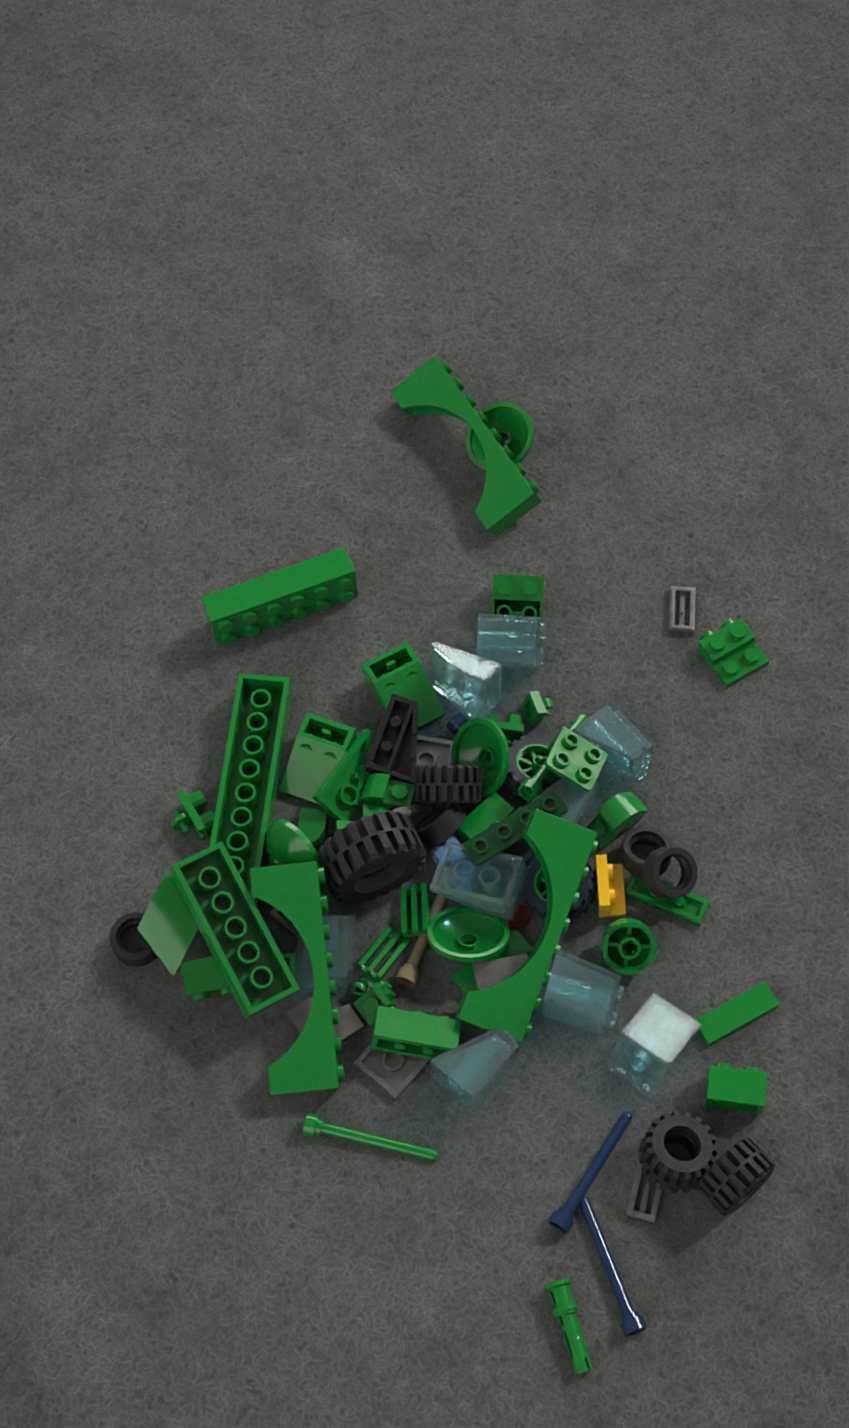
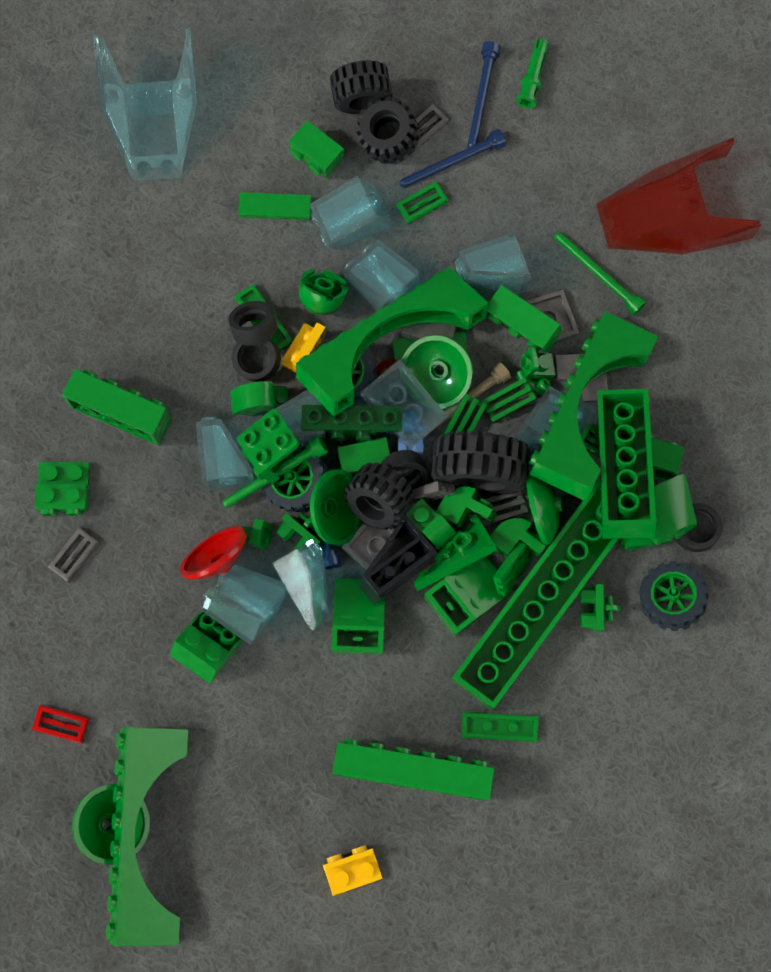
camera: 155 degrees left, 15 degrees up
none -> red tile [32,705,90,744]
none -> green brick [62,369,172,446]
none -> red dish [179,526,247,580]
none -> yellow bracket [323,845,382,896]
none -> green tile [396,181,449,225]
none -> green tile [461,712,539,742]
none -> green tile [493,542,530,596]
none -> clear red windscreen [596,137,761,254]
none -> black wheel [640,561,708,631]

